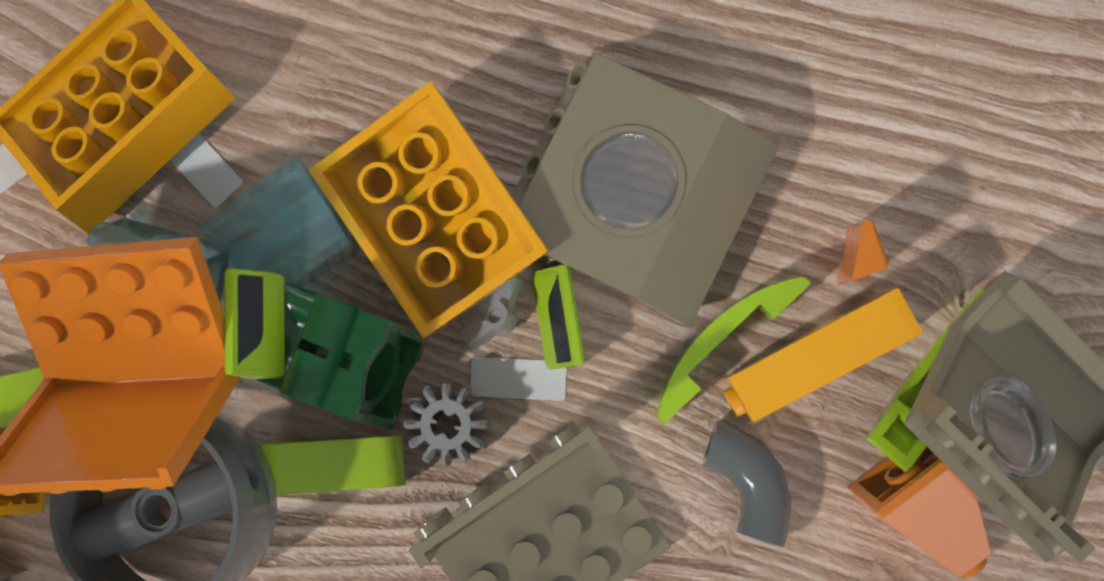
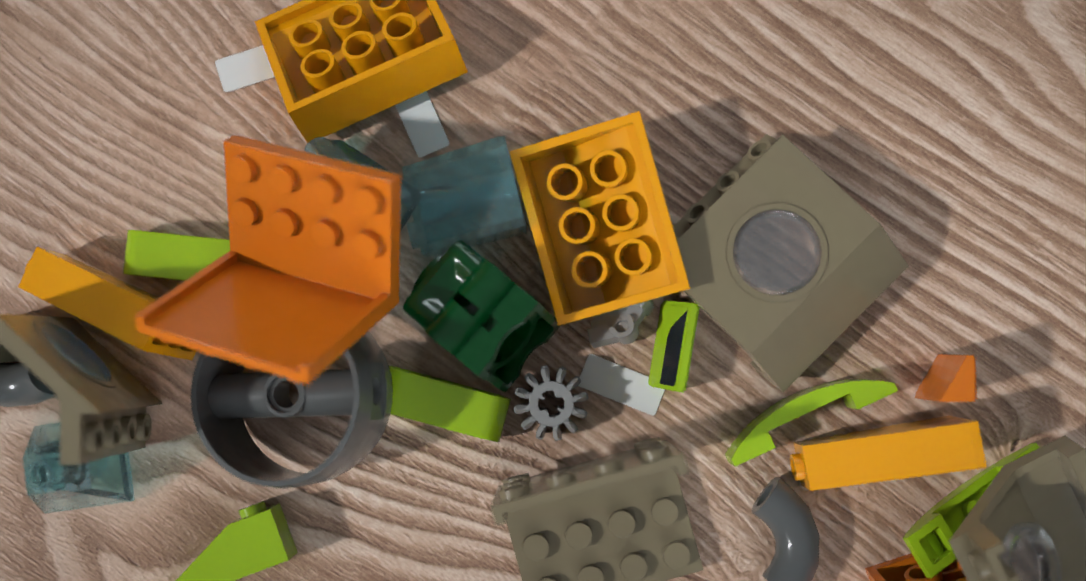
camera: 25 degrees right, 0 degrees up
lime slope [225,269,285,380] -> none

